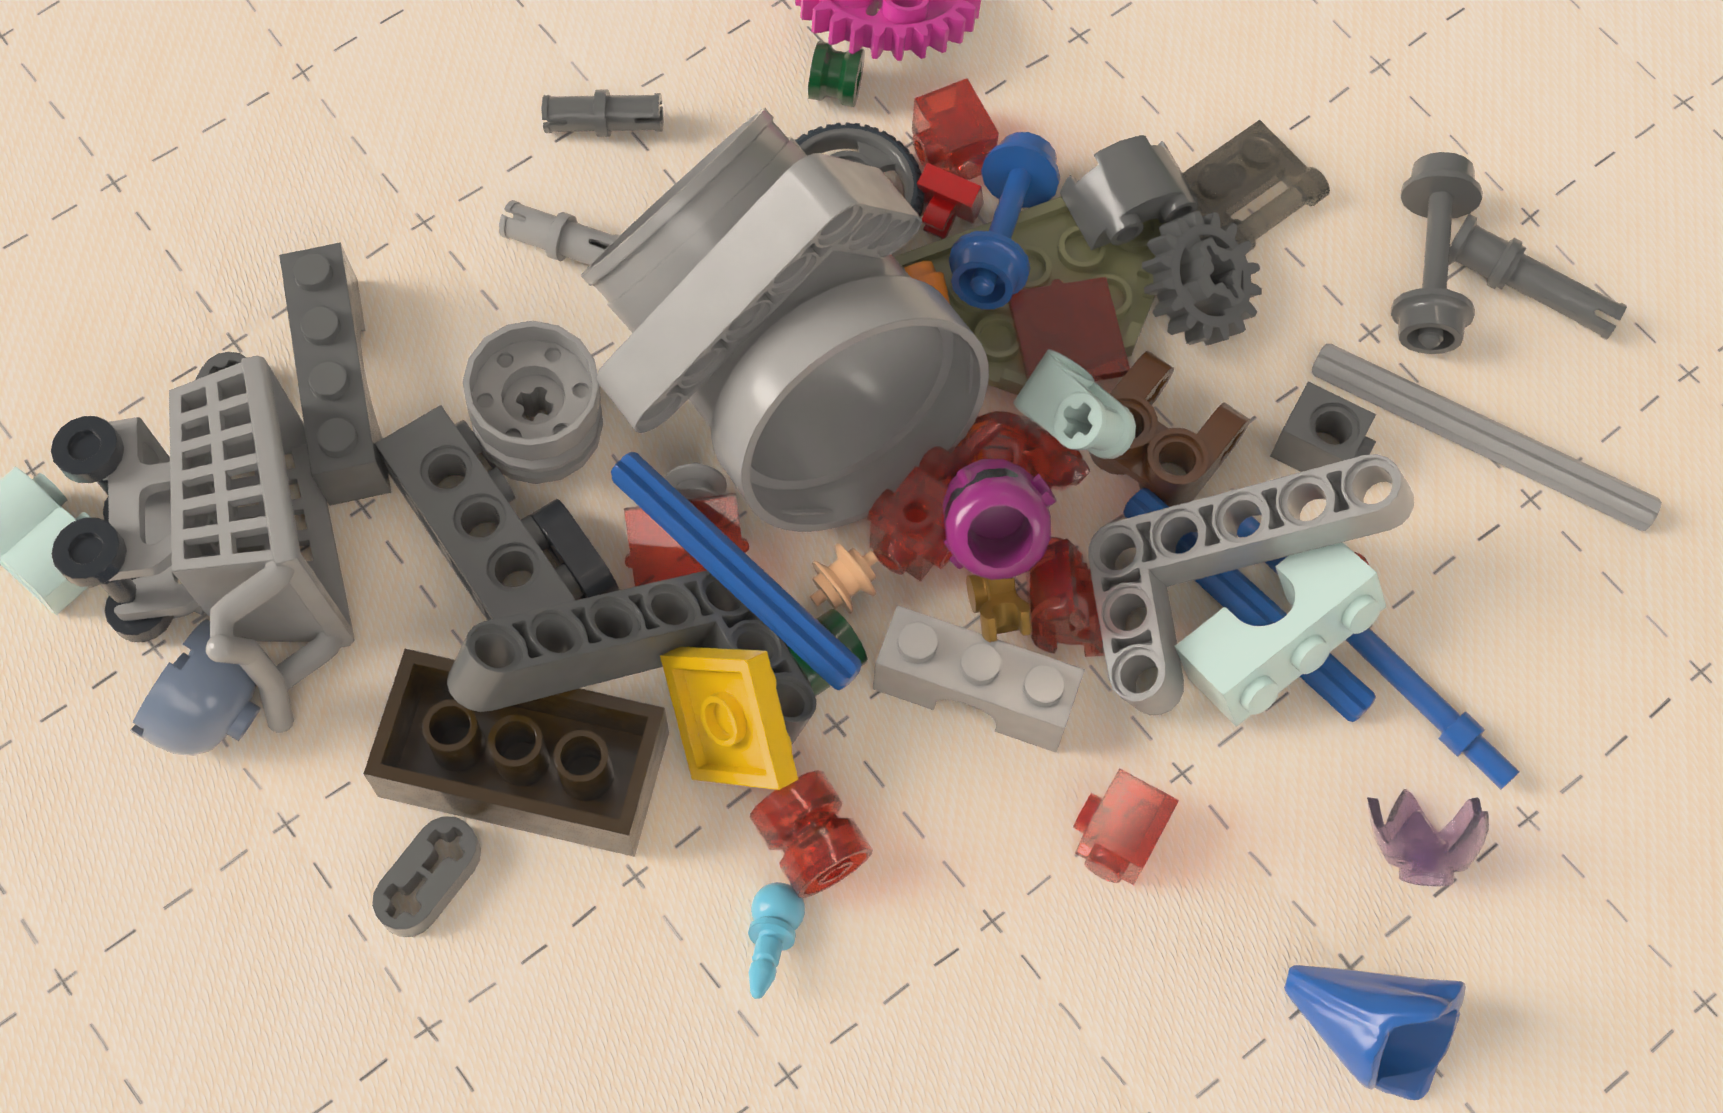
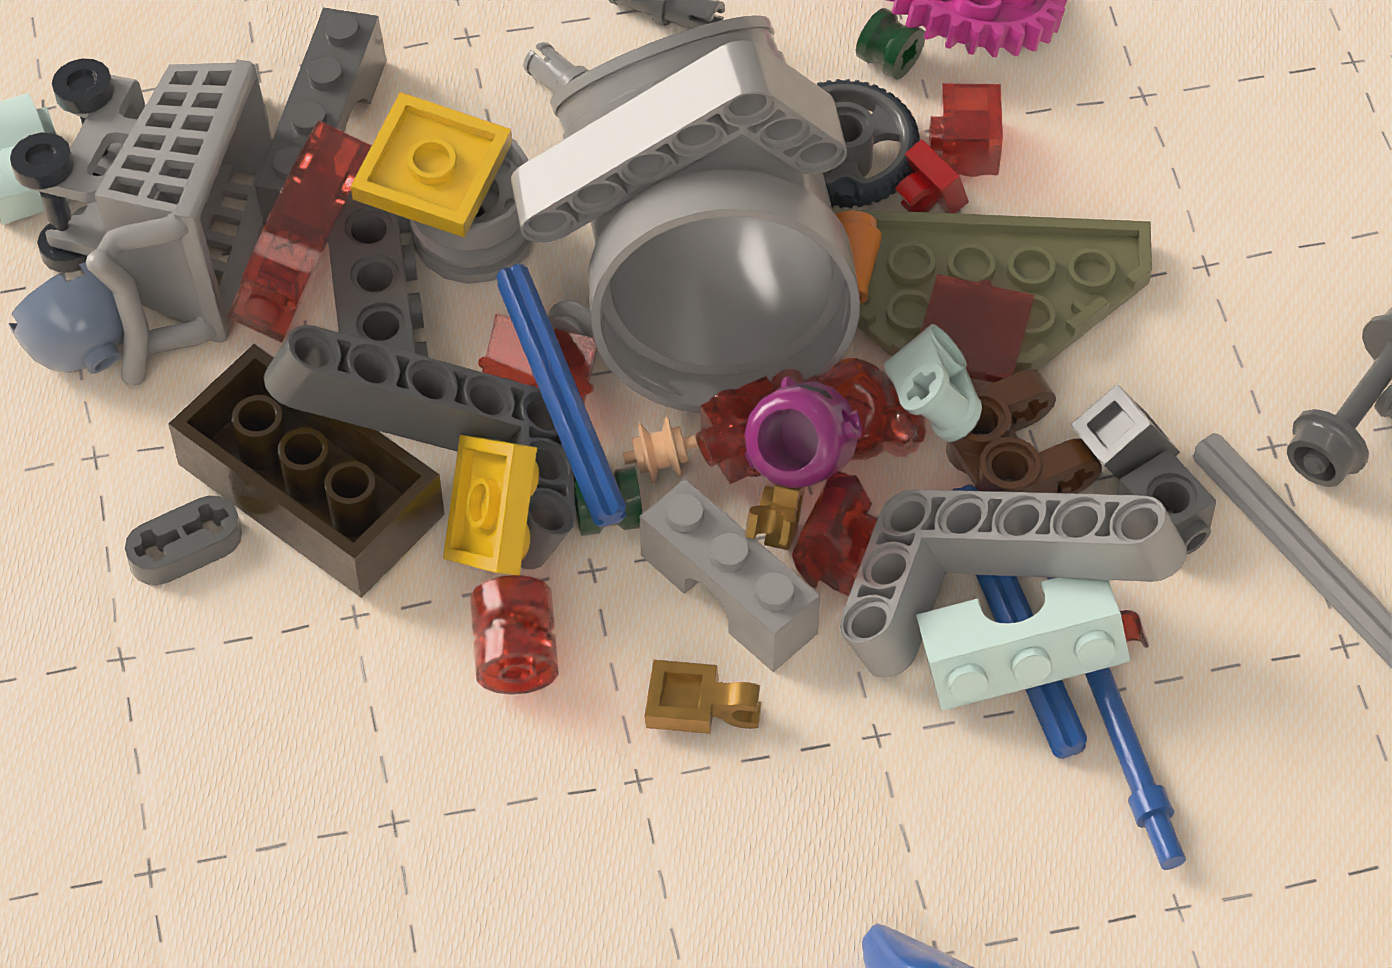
camera: 30 degrees right, 10 degrees down
black beam [530,499,620,599] -> none
medium azure bar [748,882,805,999] -> none
blue piece [949,132,1060,309] -> none
dark grey cylinder [1060,135,1198,250] -> none
clear red brick [1073,768,1179,886] -> none
dark grey gear [1142,211,1262,346] -> none
clear smoke plate [1183,119,1330,253] -> none
piece [1367,789,1489,886] -> none
none -> clear red arch [227,120,372,343]
none -> yellow plate [351,92,512,238]
none -> pearl gold plate [644,659,762,734]
none -> brick [1071,383,1180,480]

